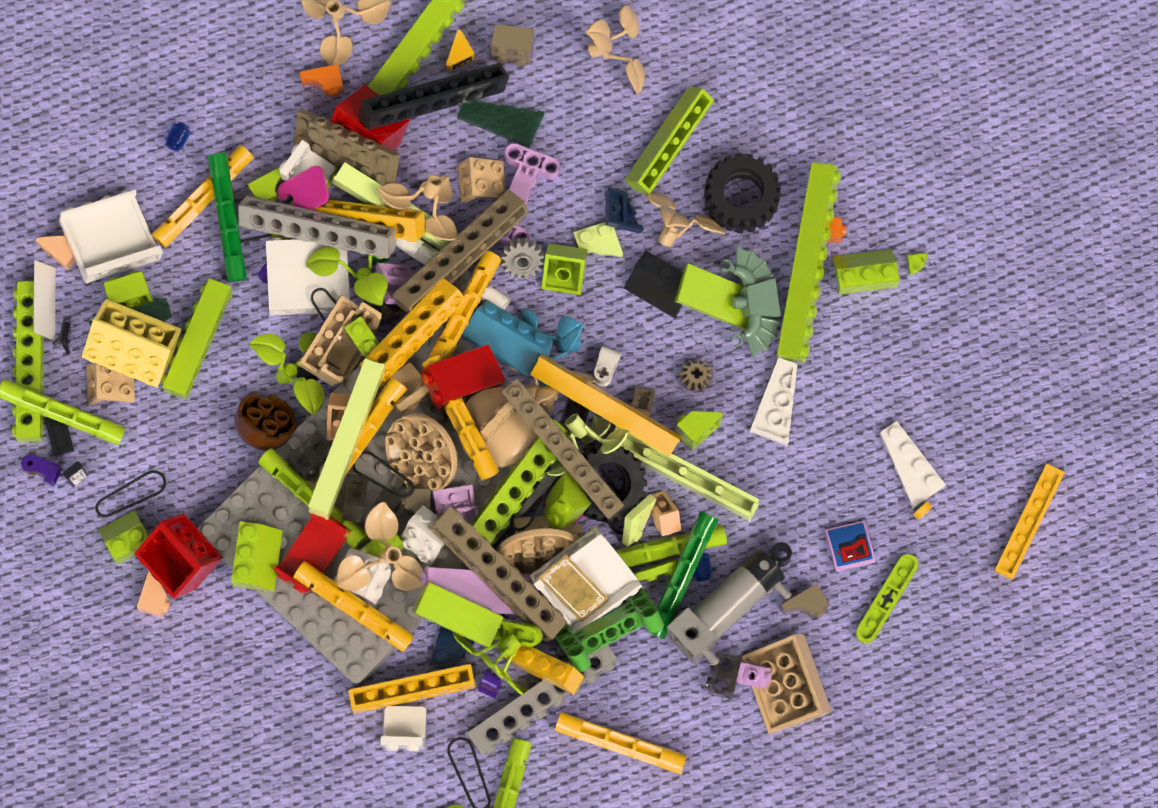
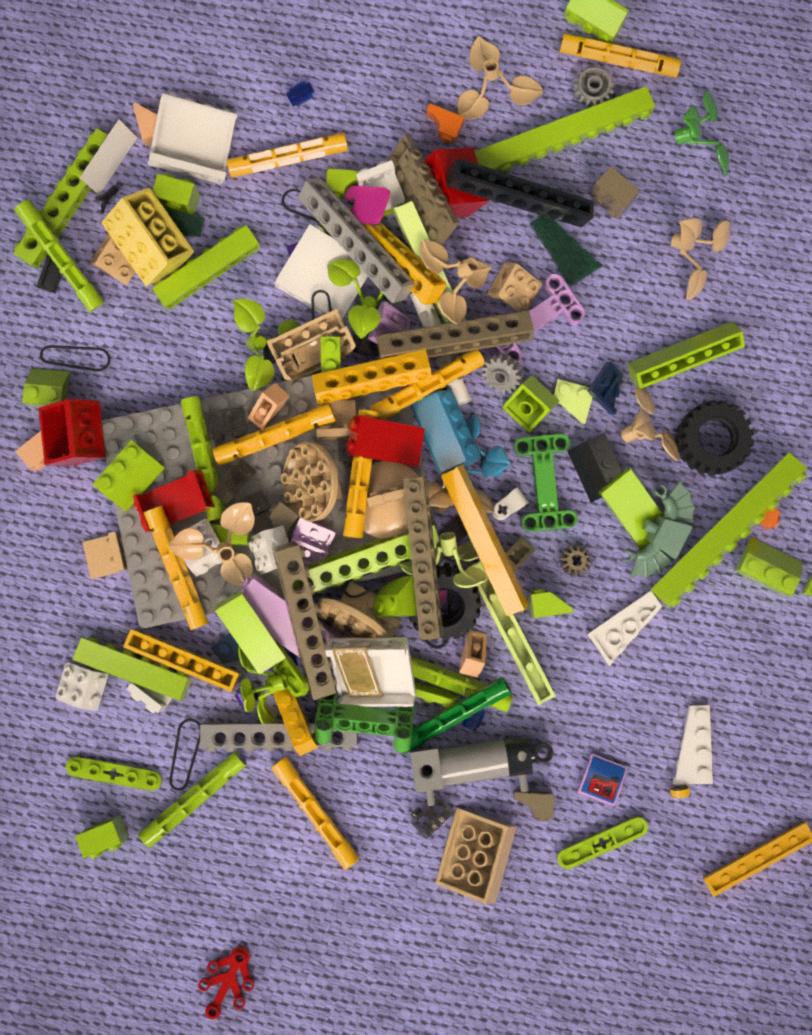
camera: 35 degrees right, 10 degrees up
dark purple leg [21,454,62,487] -> none
tile [63,461,89,487] -> none
green piece [207,153,247,282] -> none
reddish brown cylinder [234,393,297,451] -> none
yellowish green tile [308,359,385,520] -> none
black piece [352,451,415,498] -> none
yellow slope [446,30,475,72] -> none
yellowish green wing [622,494,656,547] -> none
lavender brick [736,662,771,688] -> none
none -> white bracket [56,662,109,711]
none -> lime brick [72,636,192,701]
none -> tan bracket [83,532,128,579]
none -> bright green beam [513,434,578,532]

